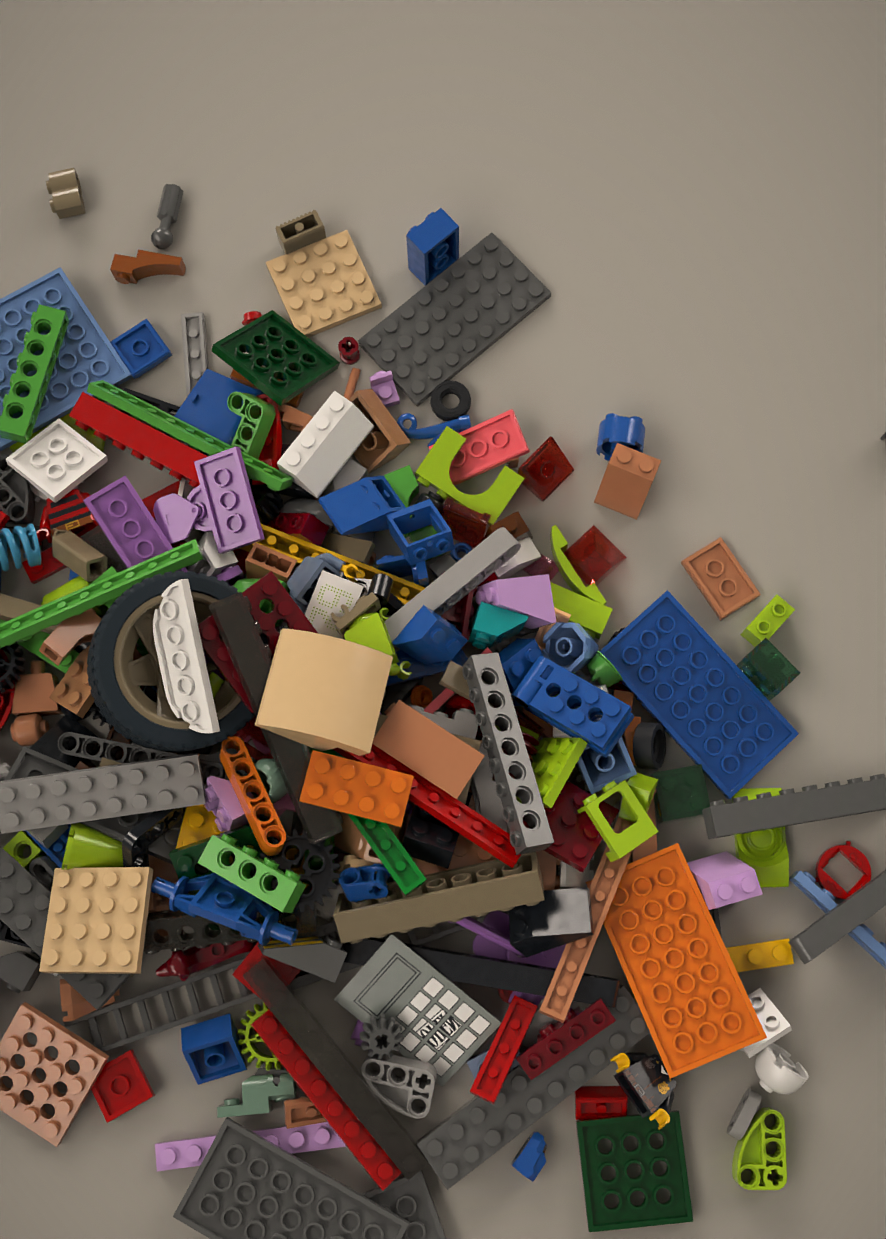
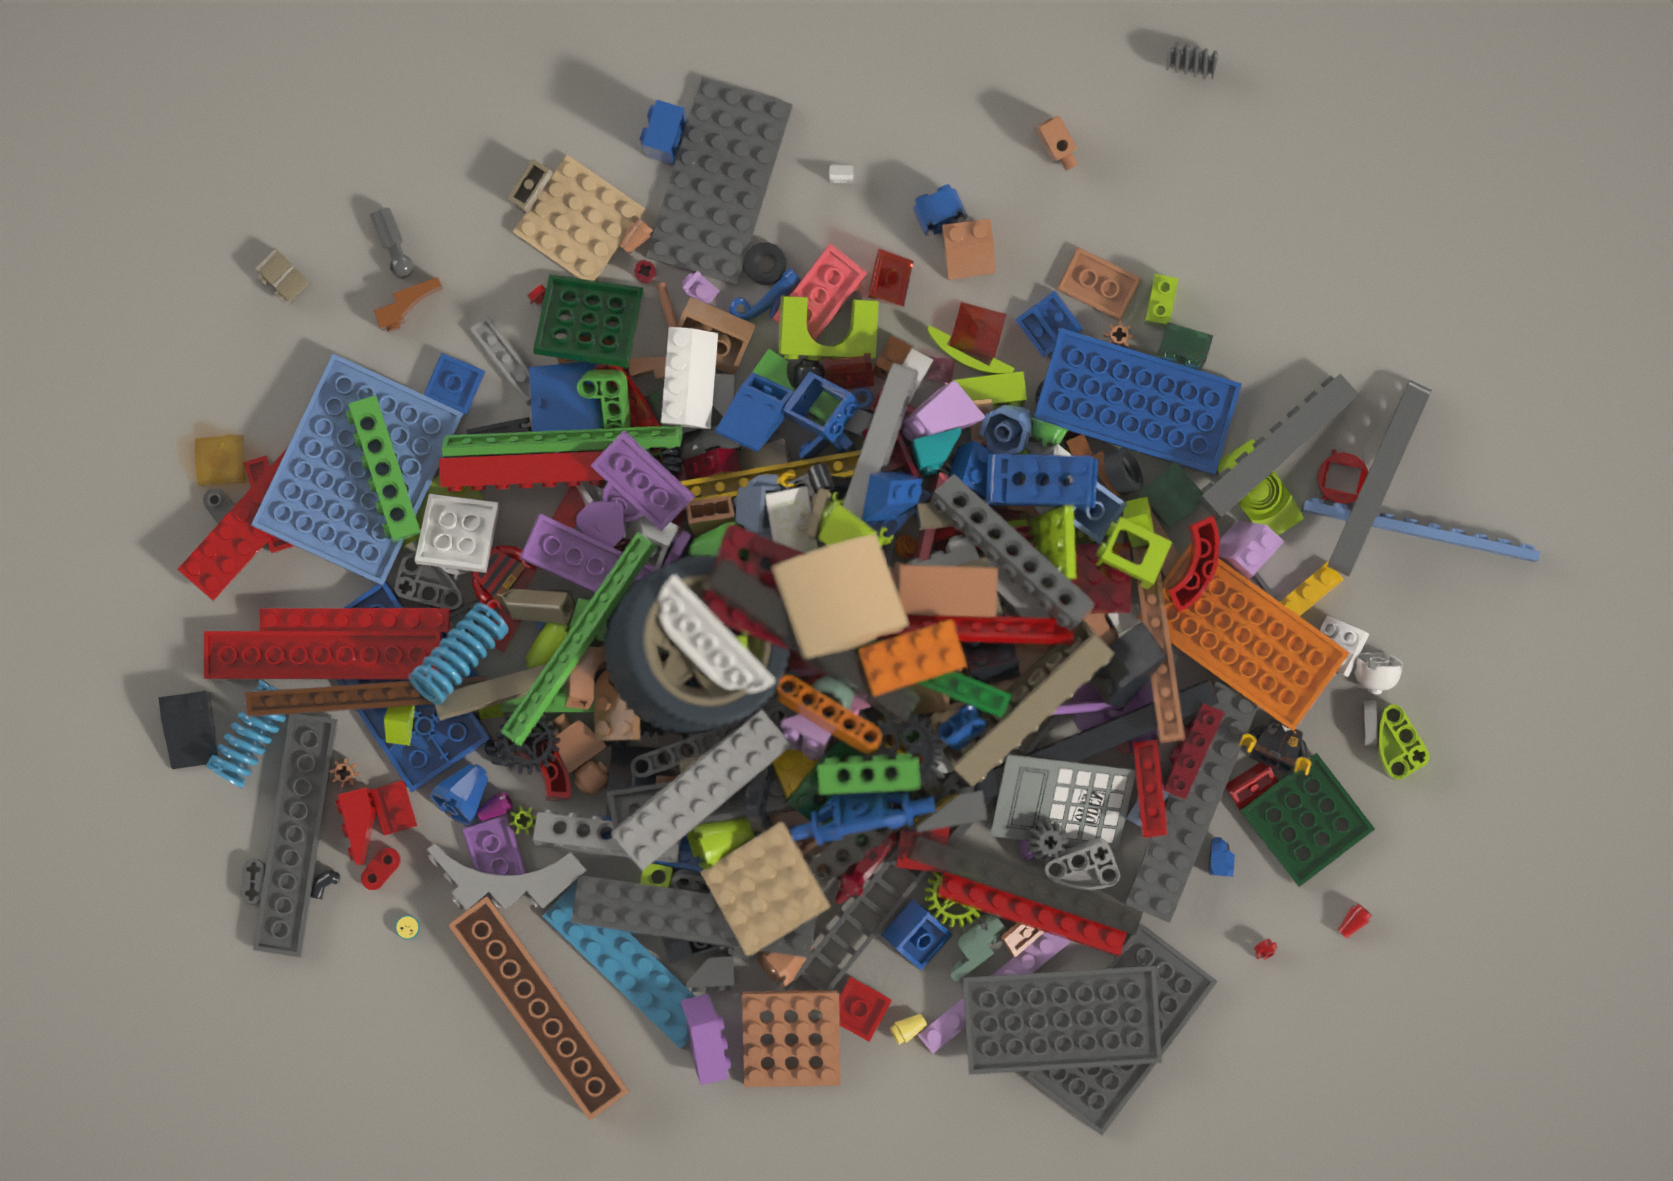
camera: 30 degrees left, 10 degrees up
none -> nougat cone [620,218,653,254]
none -> white slope [829,165,853,183]
none -> light yellow cone [889,1014,927,1044]
none -> blue slope [1015,290,1084,358]
none -> nougat torso [1033,115,1078,171]
none -> nougat gear [1104,321,1134,348]
none -> red brick [1164,516,1220,613]

